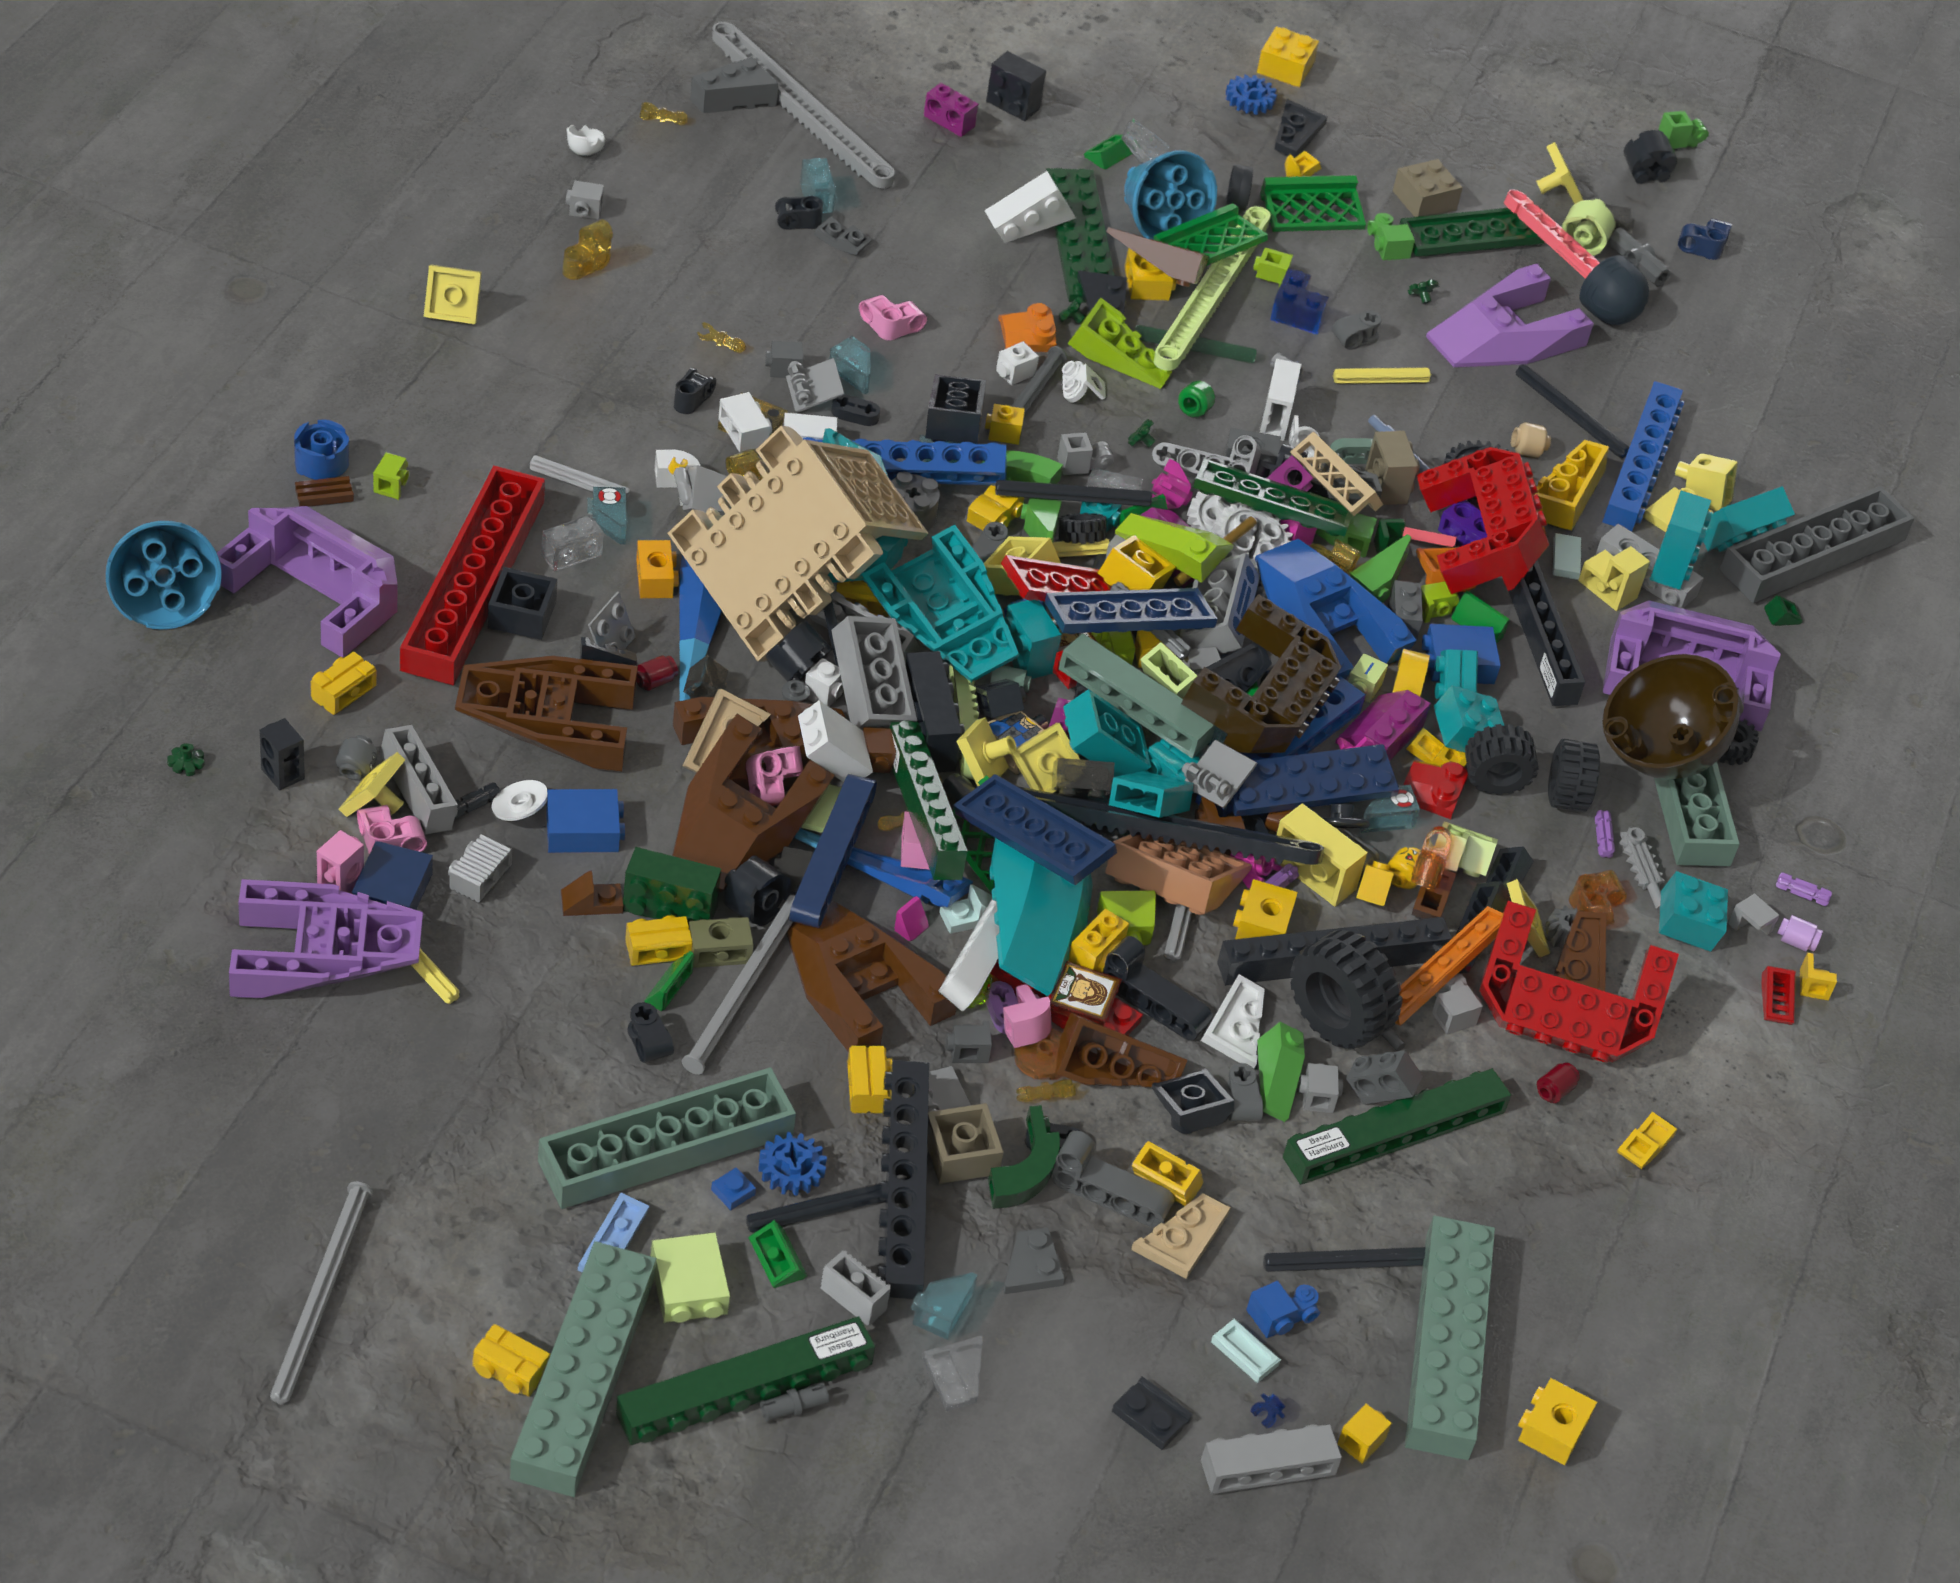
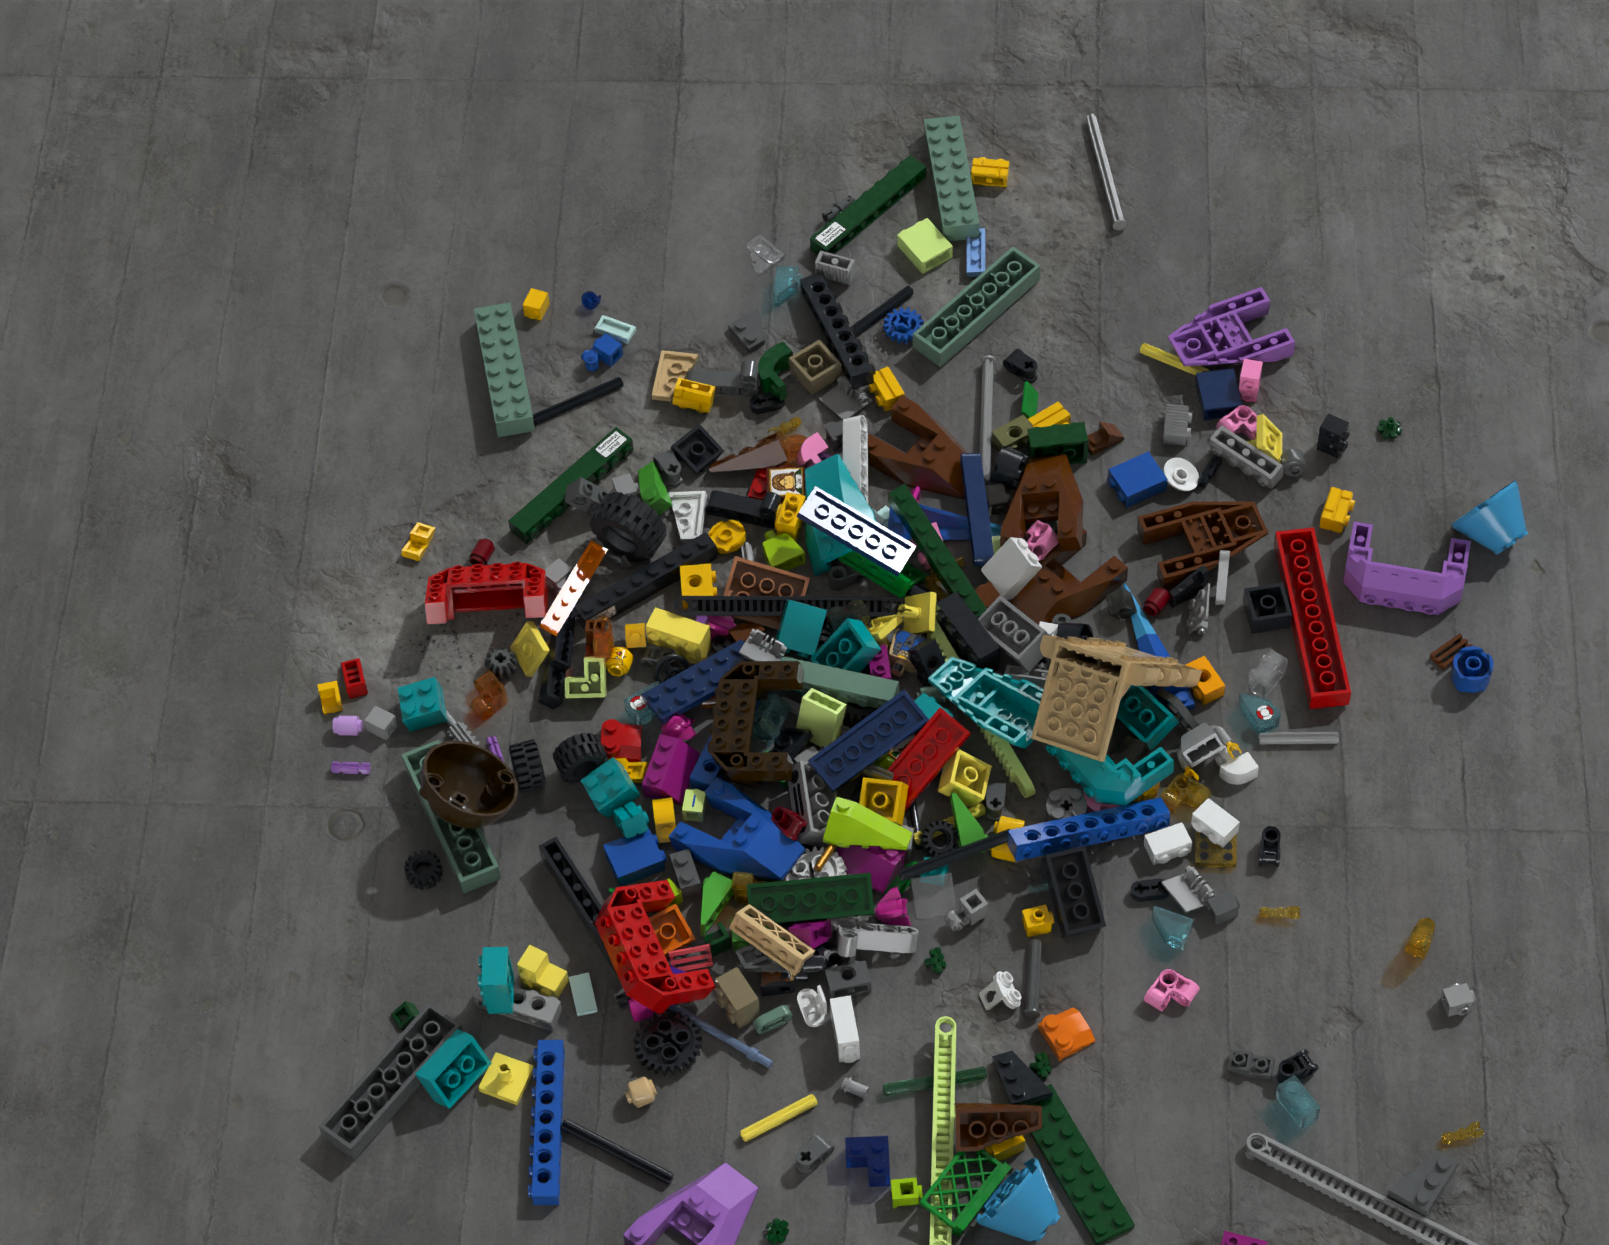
camera: 170 degrees right, 10 degrees up
lime brick [373,452,409,500] -> none
light yellow tile [424,265,482,324] -> none
white hair [567,125,605,156] -> none
tan wing [683,689,771,773] -> none
blue plate [711,1167,756,1210] -> none
green slope [748,1220,808,1288] -> none
bright green slope [981,450,1063,484] -> none
white wedge [984,171,1076,243] -> none
white brick [996,342,1039,385] -> none
lime wedge [1068,298,1172,389] -> none
black plate [1112,1376,1193,1450] -> none
green head [1178,381,1215,418] -> none
light grey brick [1200,1424,1342,1494] -> none
yellow brick [1518,1378,1597,1465] -> none
yellow wedge [1535,440,1609,531] -> none
reddish brown wing [1553,911,1606,991] -> none
medium lavender wedge [1602,600,1780,731] -> none
light yellow torso [1675,454,1738,511] -> none
none -> yellow tile [708,520,746,554]
none -> dark red piece [771,806,808,841]
none -> light grey beam [1215,550,1230,606]

